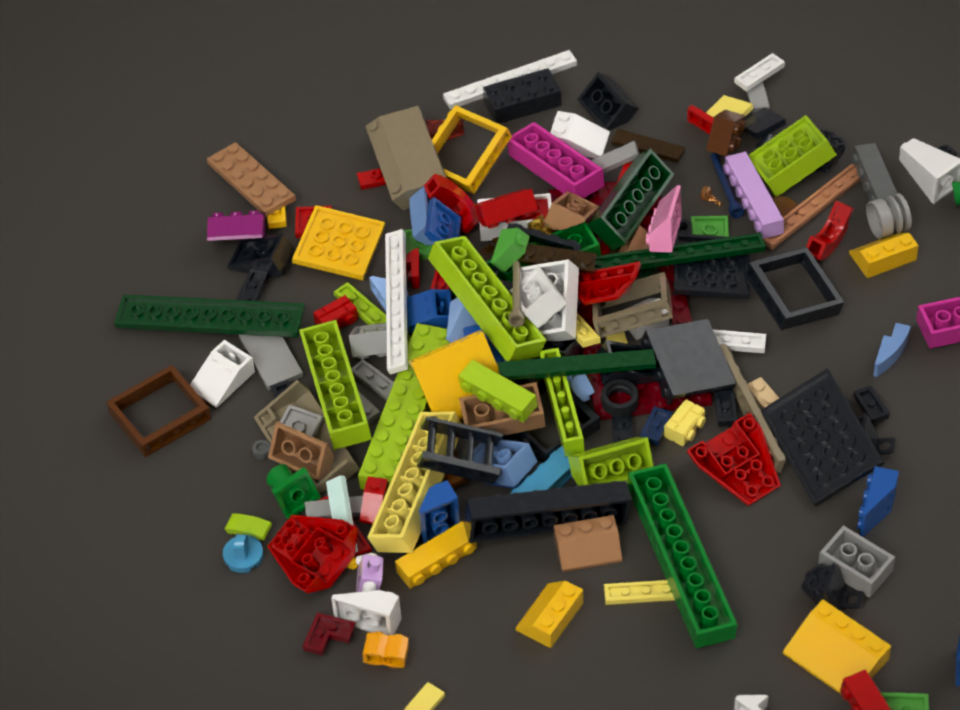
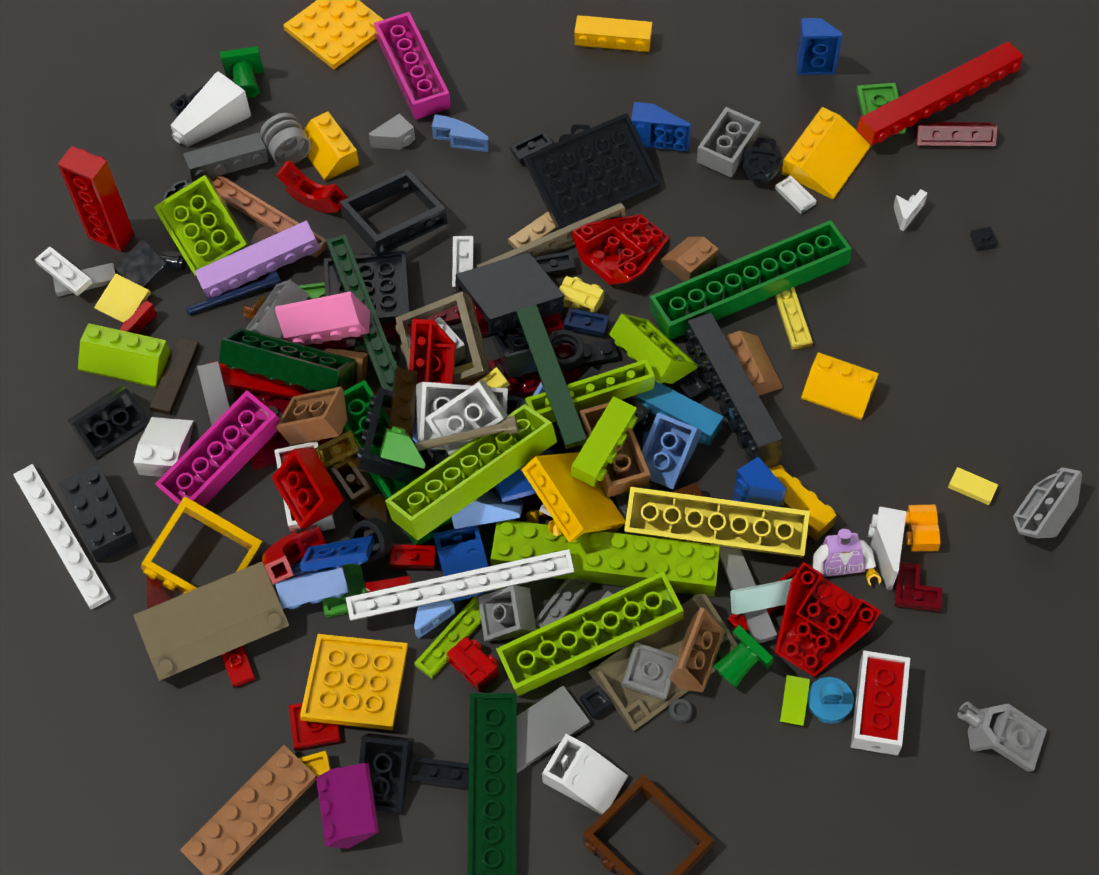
camera: 100 degrees left, 10 degrees up
slope [360,476,388,524] -> none
black fence [417,416,503,484] -> none
reddish brown brick [706,109,746,156] -> none
none -> red brick [57,146,134,252]
none -> lime slope [78,323,171,388]
none -> light grey slope [246,280,309,339]
none -> light grey slope [368,113,415,150]
none -> medium nougat slope [660,237,719,282]
none -> white tile [775,175,817,214]
none -> brick [851,651,910,755]
none -> light grey plate [957,702,1047,772]

